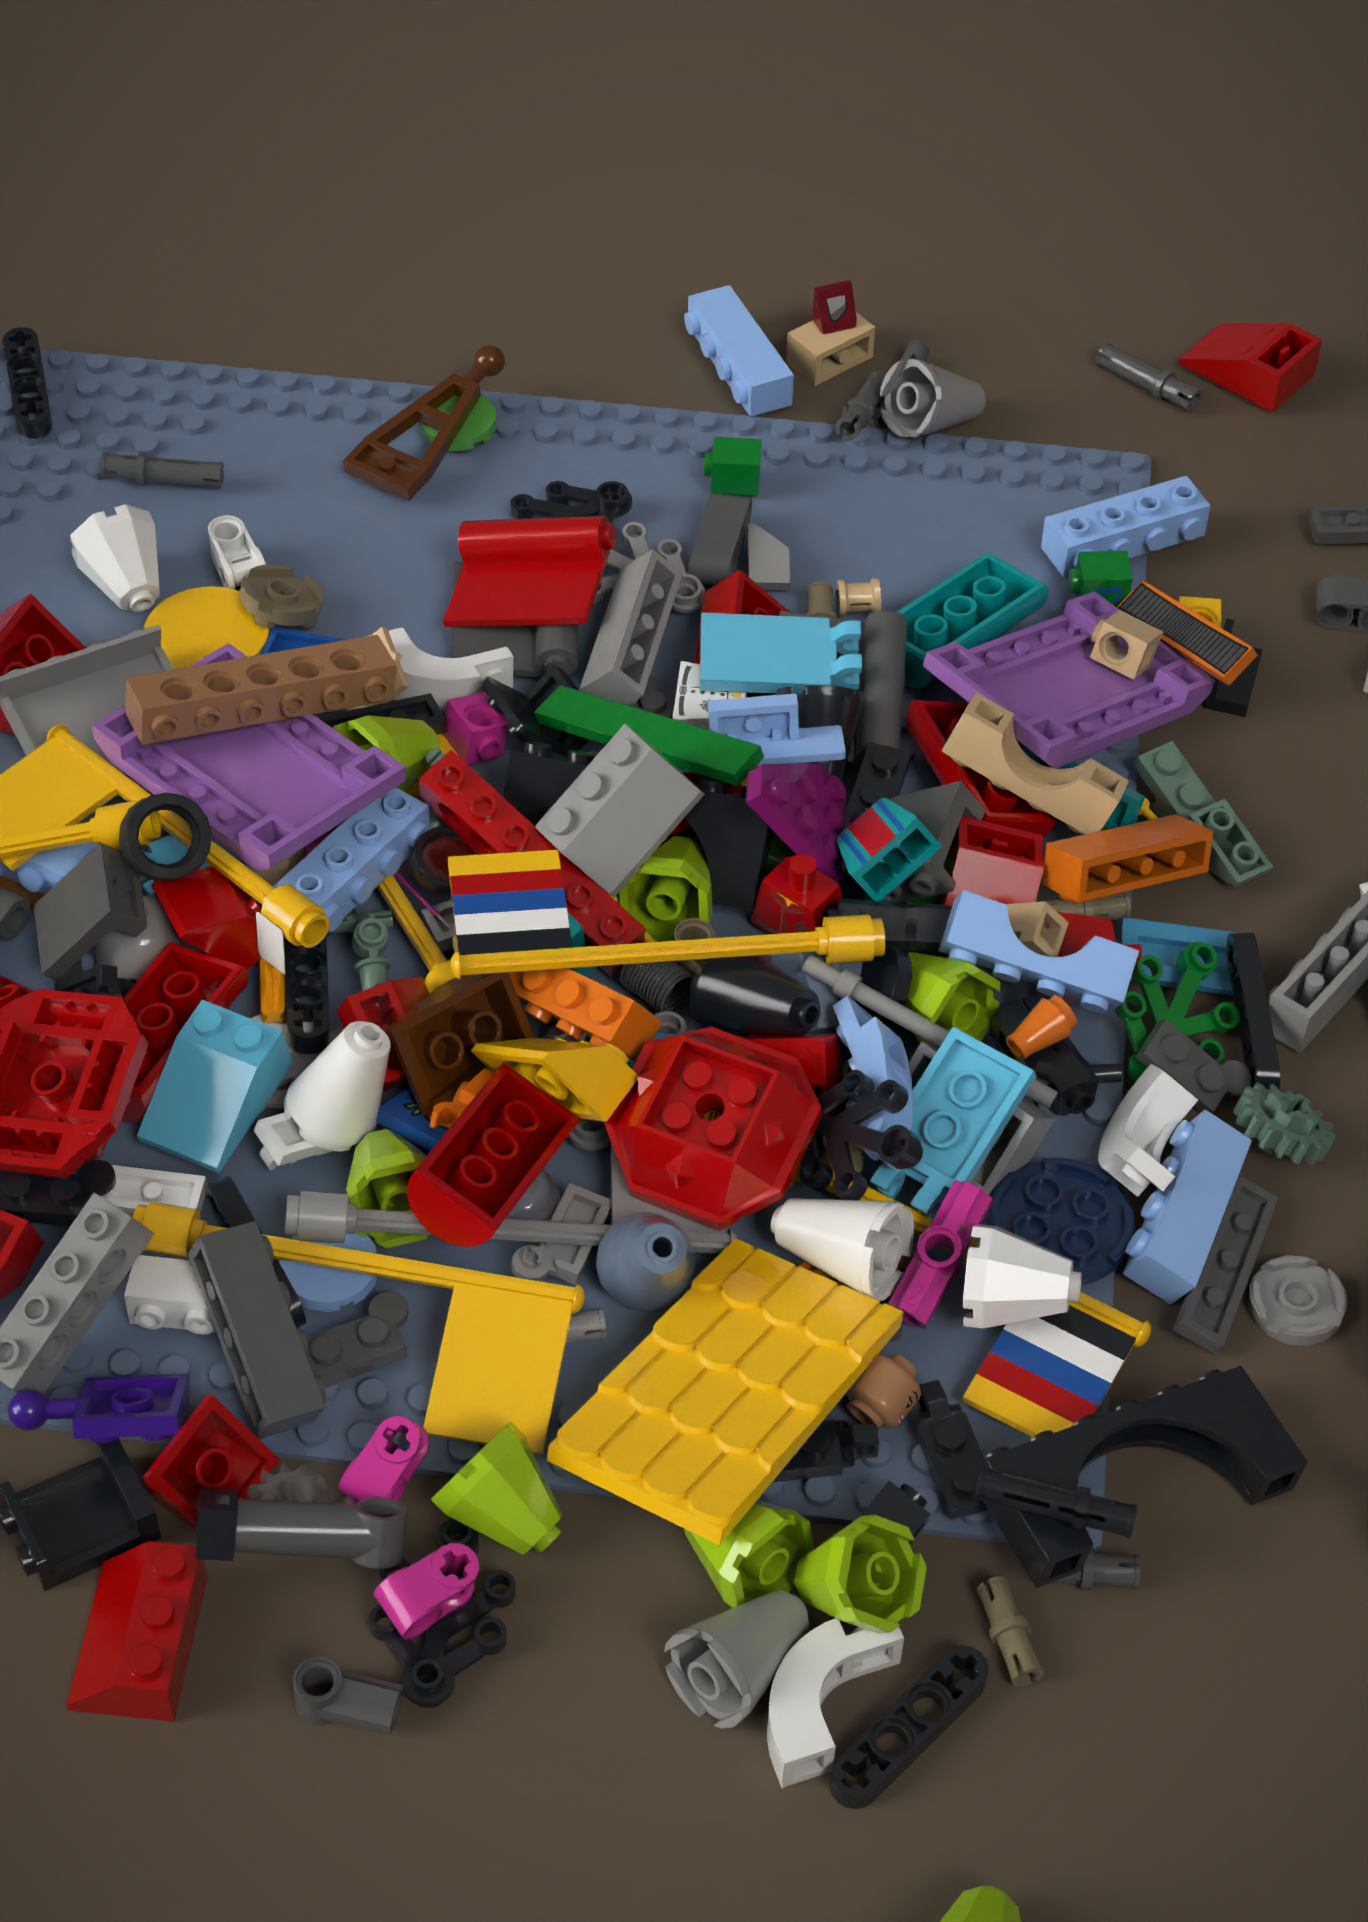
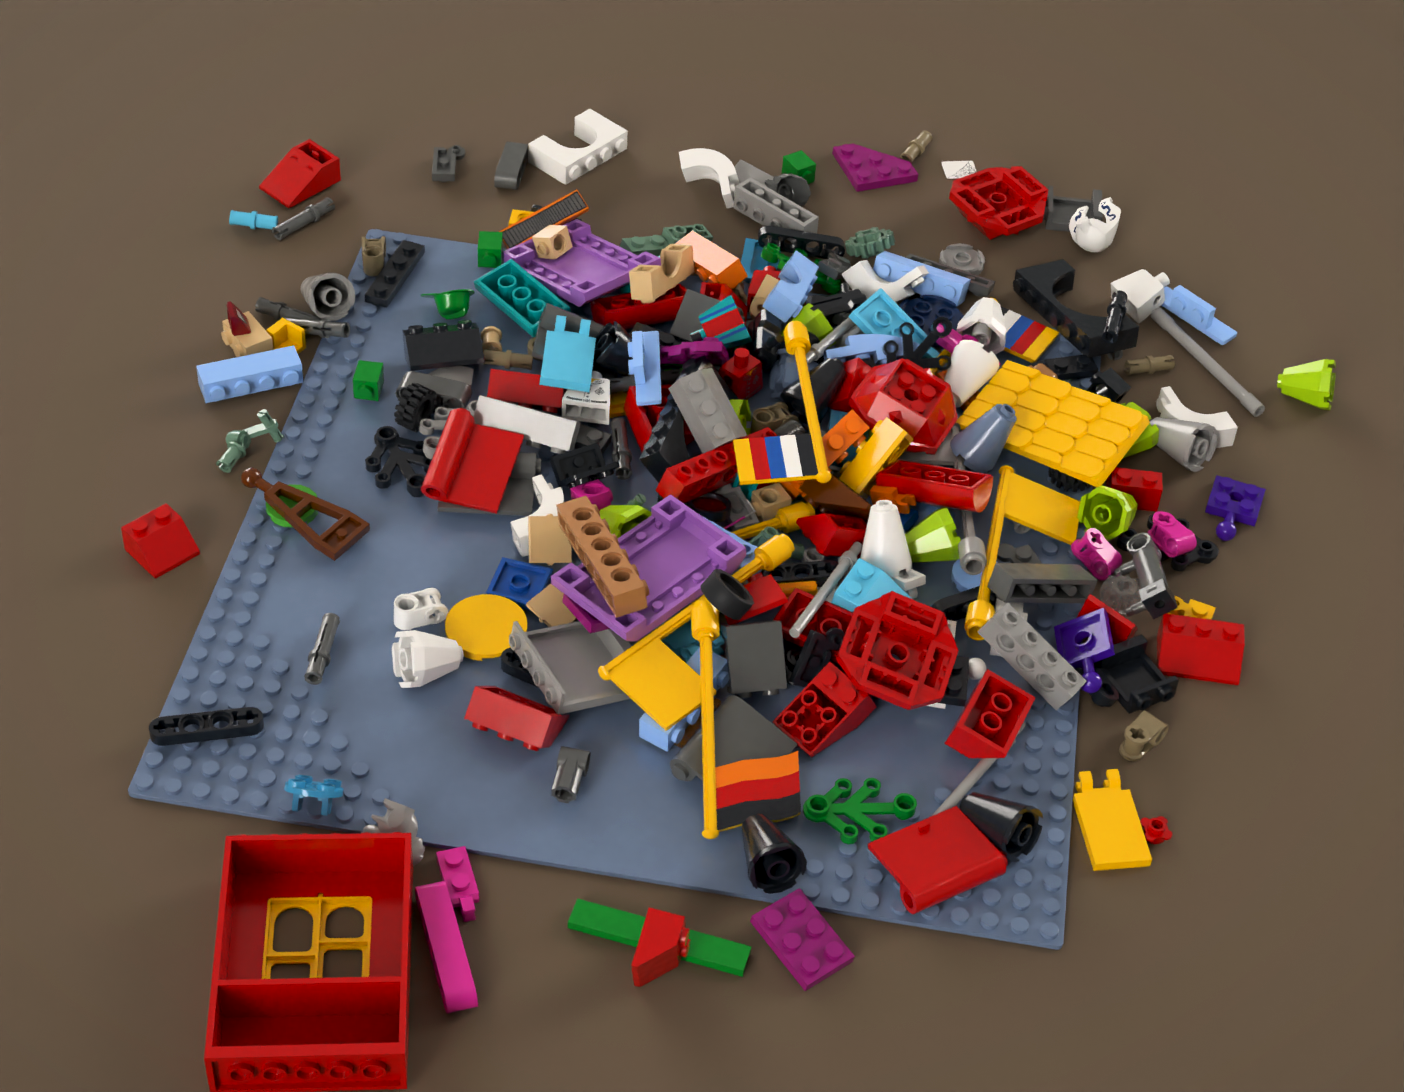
camera: 90 degrees left, 5 degrees down
dark tan plate [239,565,324,629] -> none
white sticker [256,912,285,974] -> none
dark grey piece [293,1656,403,1735] -> none
green tile [534,685,764,786] -> none
lime cone [794,1515,927,1633] -> none
black beam [830,1646,989,1809] -> none
orange cone [1006,995,1077,1060] -> none
light blue brick [1041,476,1211,578] -> none
none -> red slope [121,503,200,579]
none -> sand green pin [216,409,284,473]
none -> medium azure pin [229,210,278,230]
none -> yellow panel [266,317,306,354]
none -> dark tan piece [361,236,386,276]
none -> black plate [365,240,425,308]
none -> black tyre [394,383,437,432]
none -> black slope [402,320,485,371]
none -> green piece [421,289,475,320]
none -> light grey bar [789,542,862,638]
none -> black plate [1075,667,1119,707]
none -> red slope [1106,467,1163,512]
none -> white torso [1110,269,1170,324]
none -> light grey piece [1151,307,1265,417]
none -> light blue bracket [1161,285,1237,345]
none -> yellow plate [1167,596,1216,620]
none -> dark purple plate [1205,475,1266,541]

